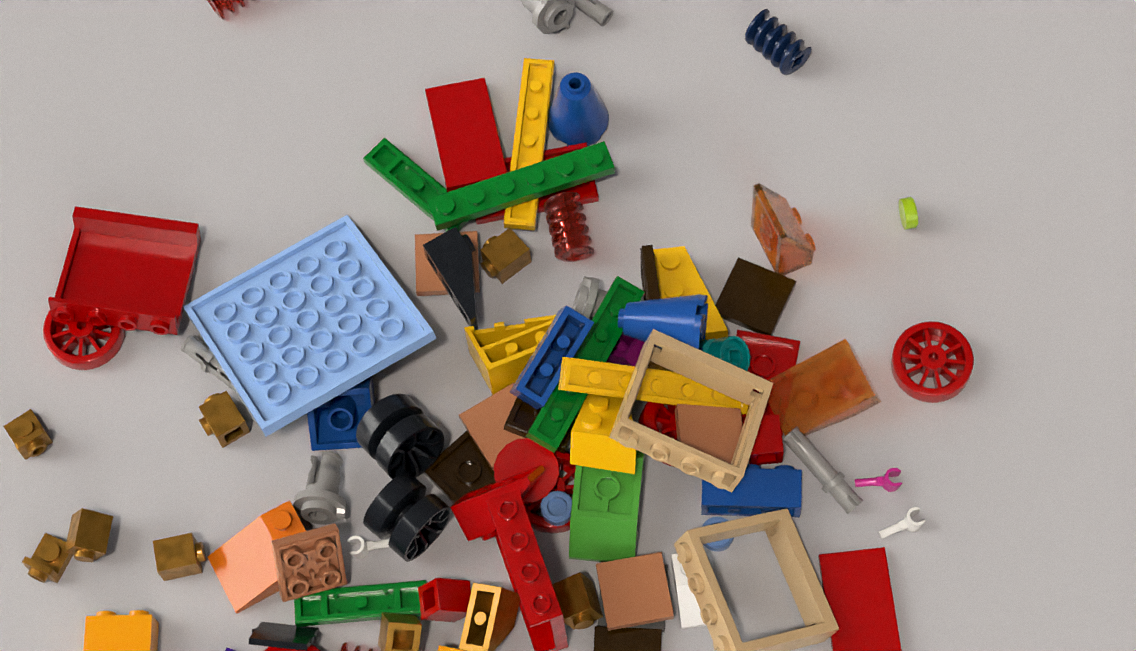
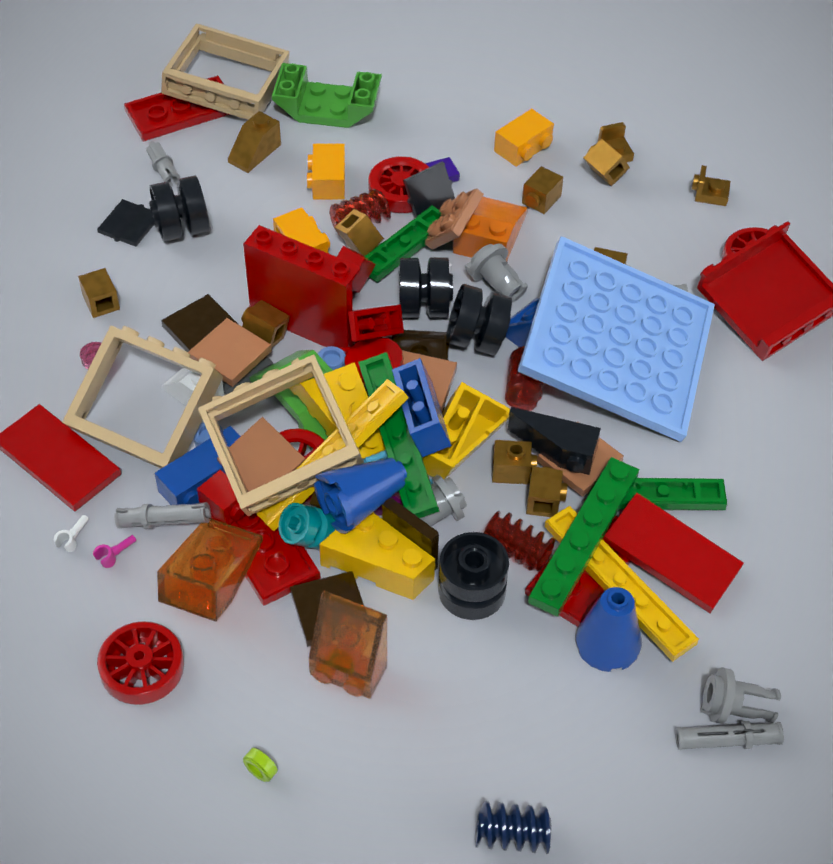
camera: 130 degrees right, 15 degrees down
none -> black wheel [438,532,509,620]
none -> pearl gold brick [492,440,537,485]
none -> clear red piece [505,346,544,411]

